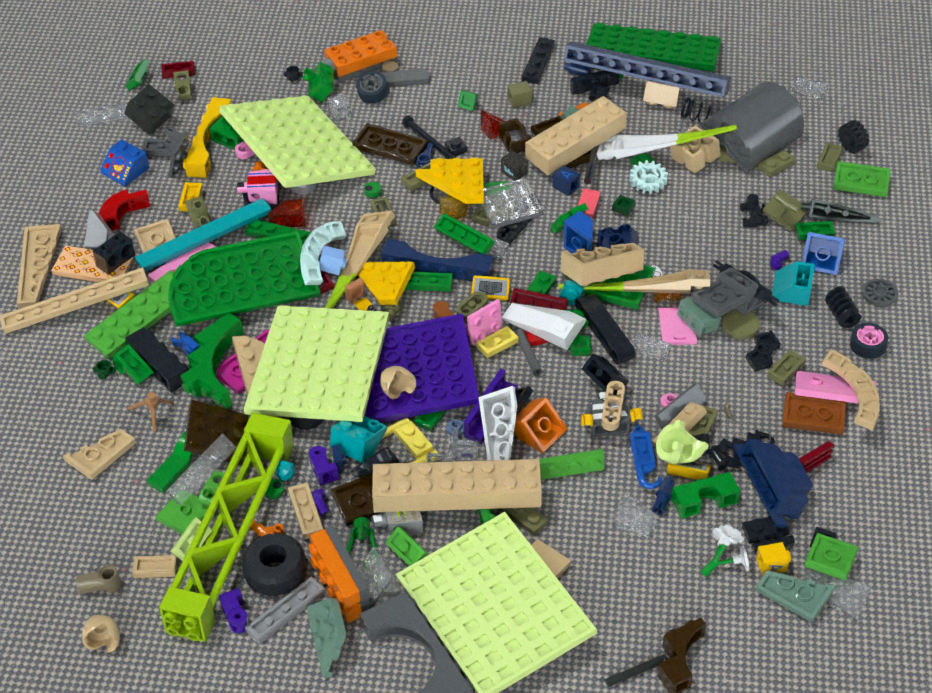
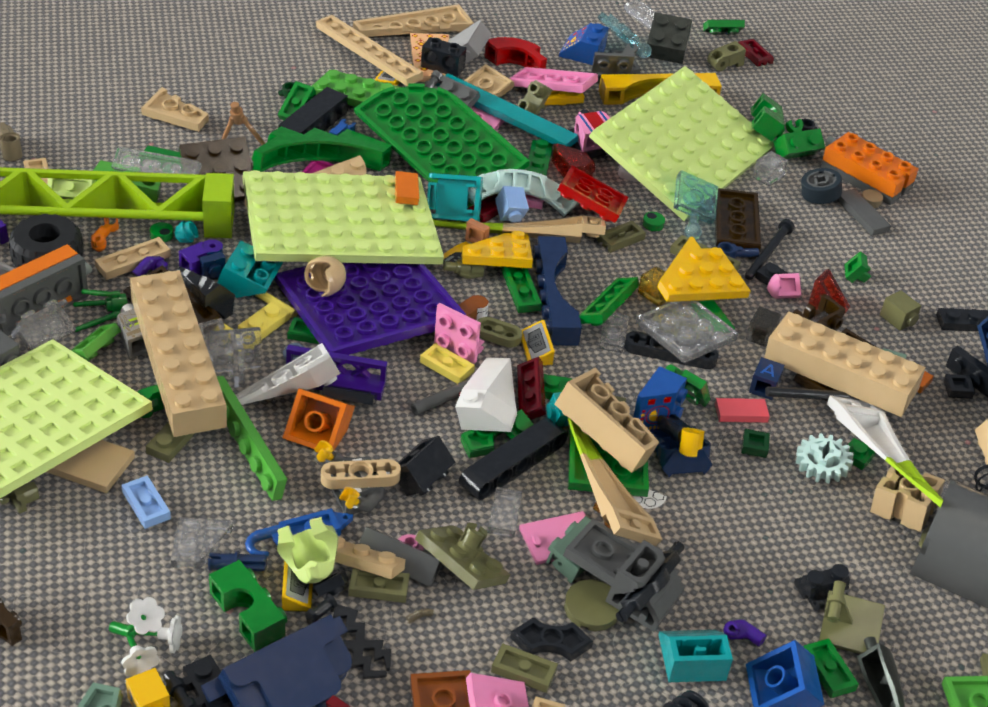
camera: 65 degrees right, 5 degrees down
olive plate [758,150,796,178] -> none
none -> light blue plate [122,475,171,529]
none -> orange tile [395,171,419,205]
none -> olive plate [415,522,511,590]
none -> dark grey plate [424,70,480,108]
none -> teal container [427,173,483,222]
none -> bright pink plate [509,67,598,93]
none -> red plate [557,165,629,223]
none -> clear light blue plate [597,12,652,58]
none -> piece [657,414,705,457]
none -> clear light blue plate [674,170,718,240]
none -> green arch [750,93,785,142]
none -> bright pink plate [767,273,801,299]

